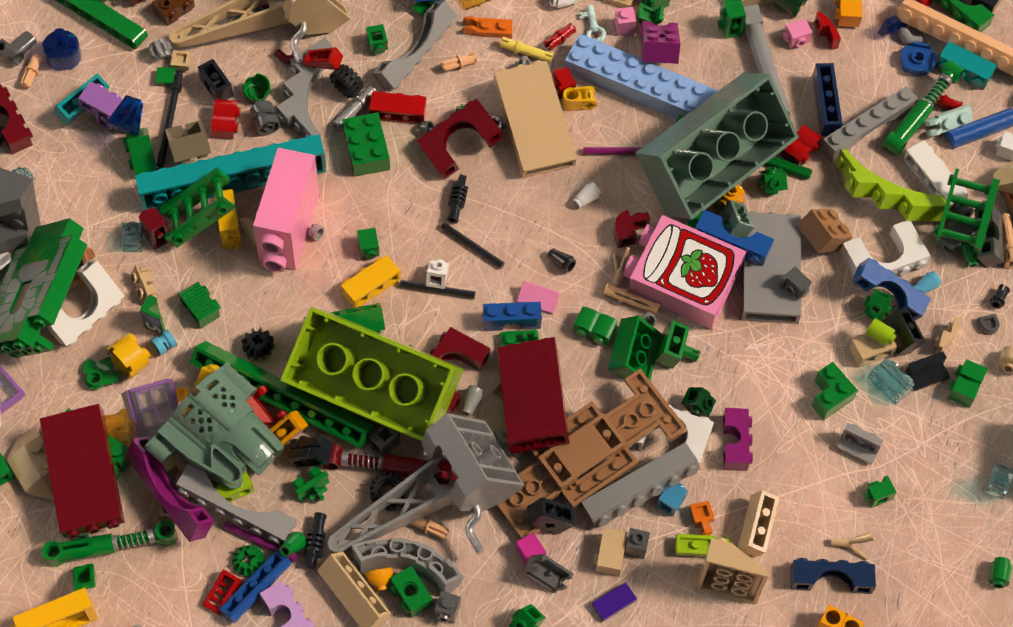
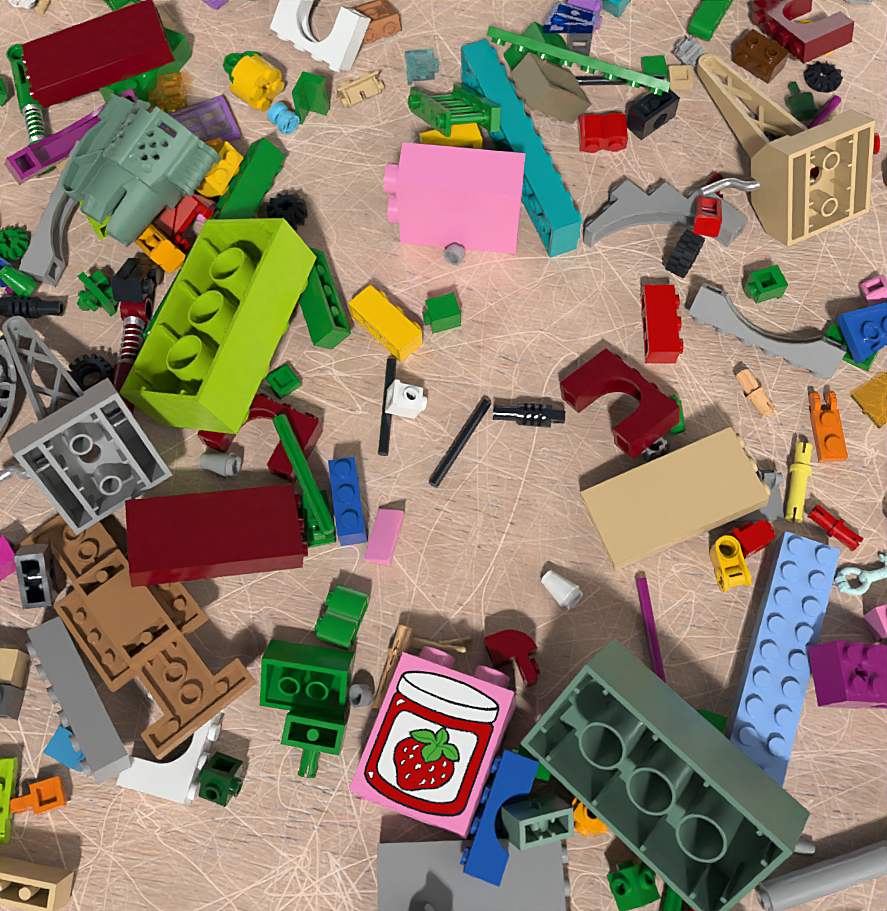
camera: 90 degrees right, 5 degrees up
dark red brick [139,207,169,249] -> none
green brick [178,282,221,328] -> none
green hair [243,73,271,103] -> none
dark grey wheel [250,100,281,135] -> none
light grey pin [332,86,375,131] -> none
green brick [342,112,390,177] -> none
dark grey hinge [418,121,434,134] -> none
black cone [548,248,576,273] -> none
magenta arch [723,408,753,471] -> none
none -> green axle [273,414,336,535]
none -> plate [487,26,671,96]

